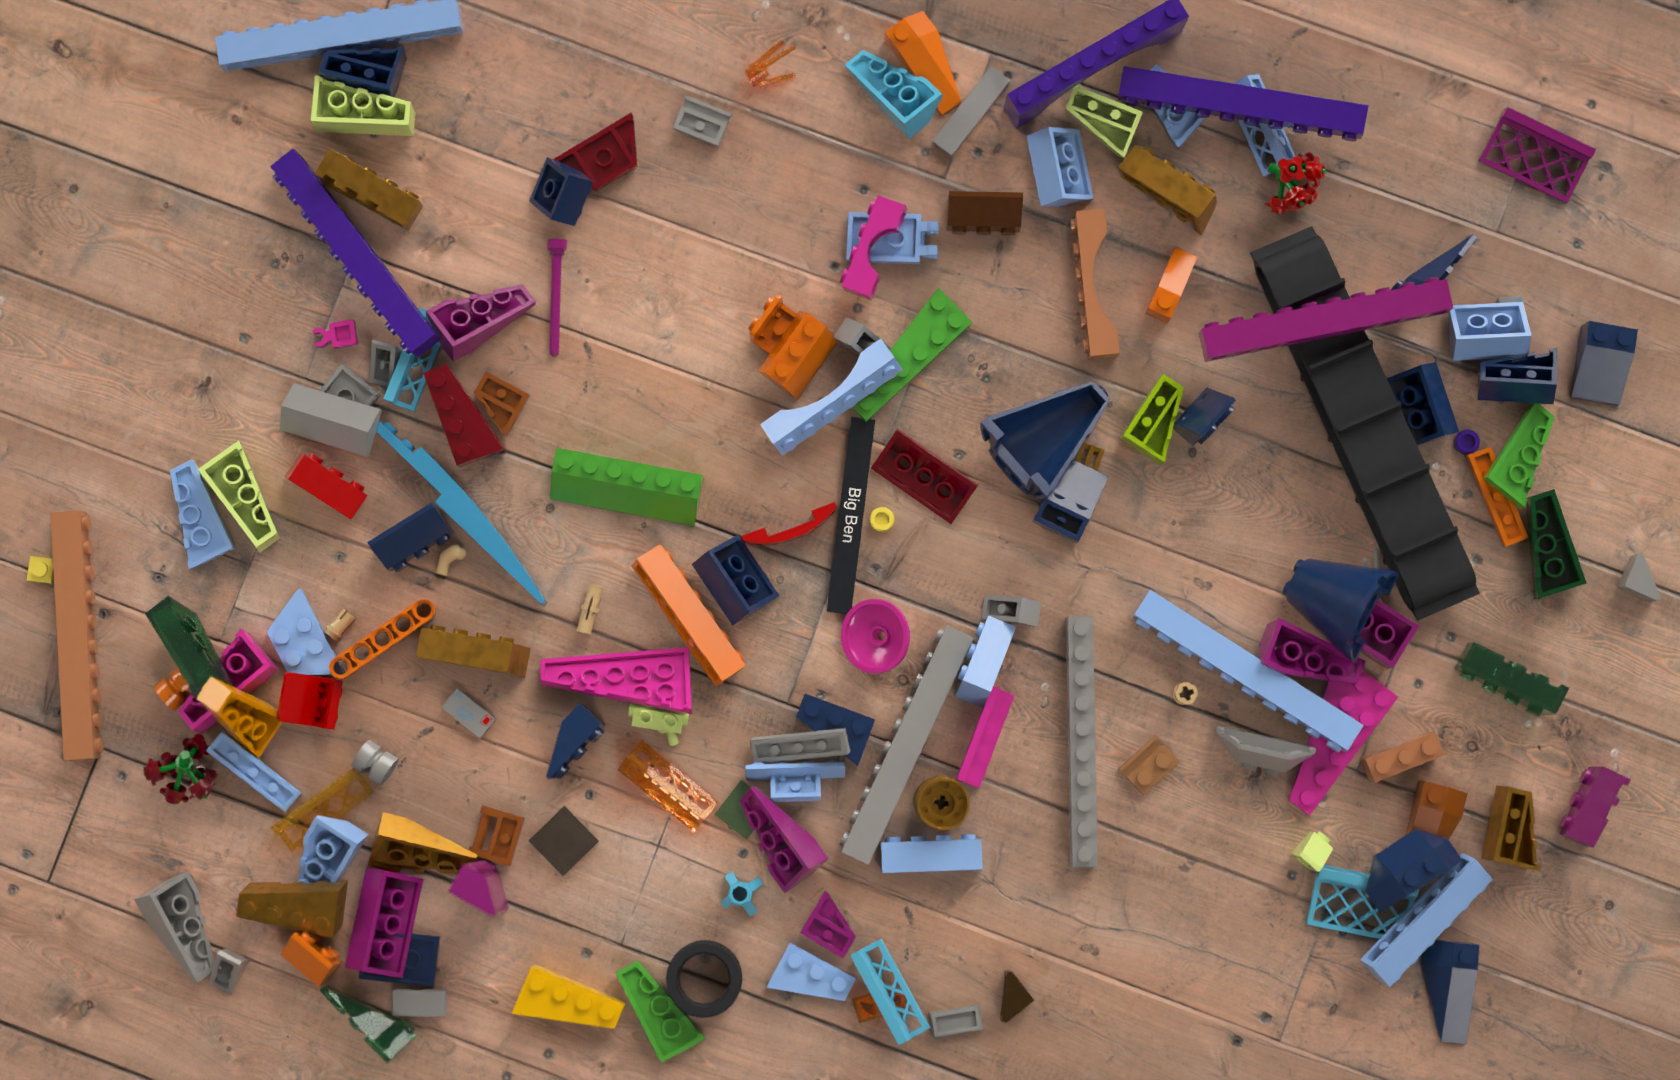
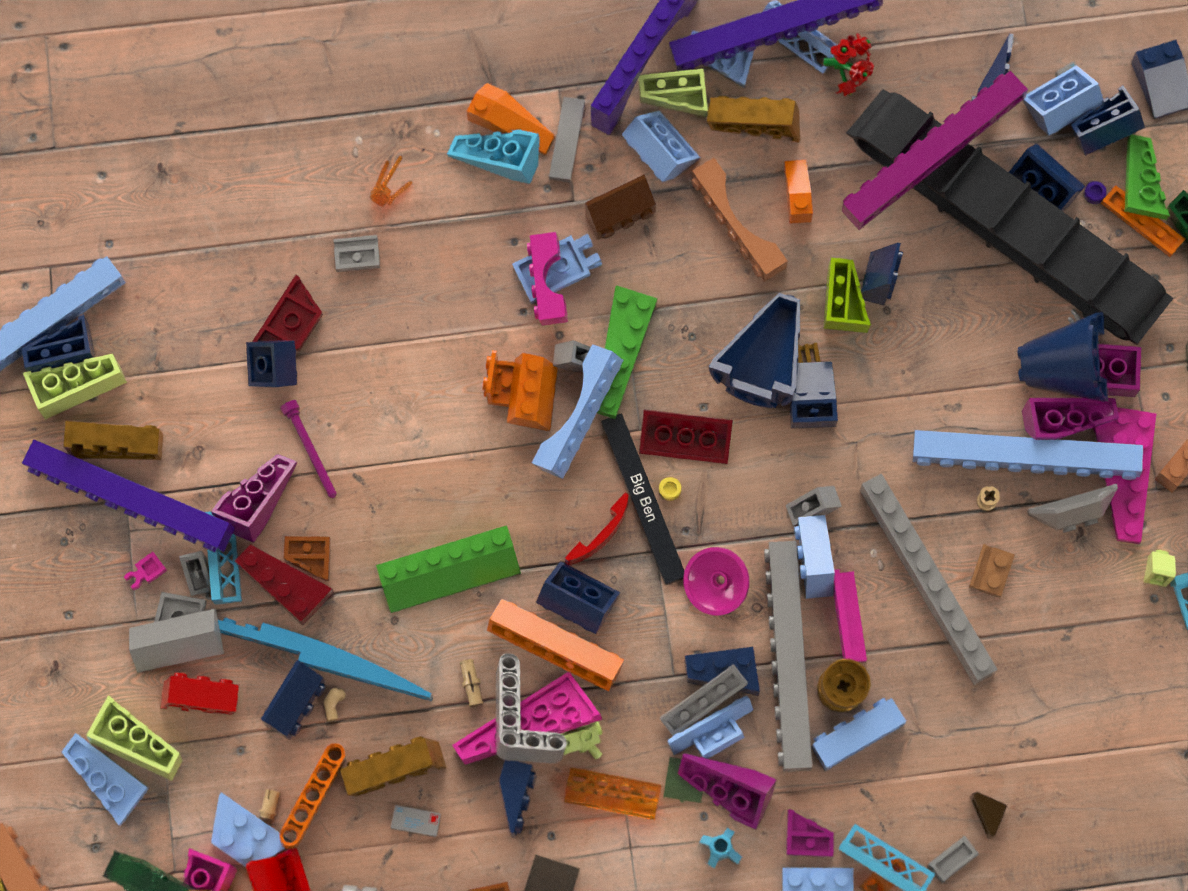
camera: 25 degrees left, 10 degrees down
none -> light grey beam [496,653,567,764]

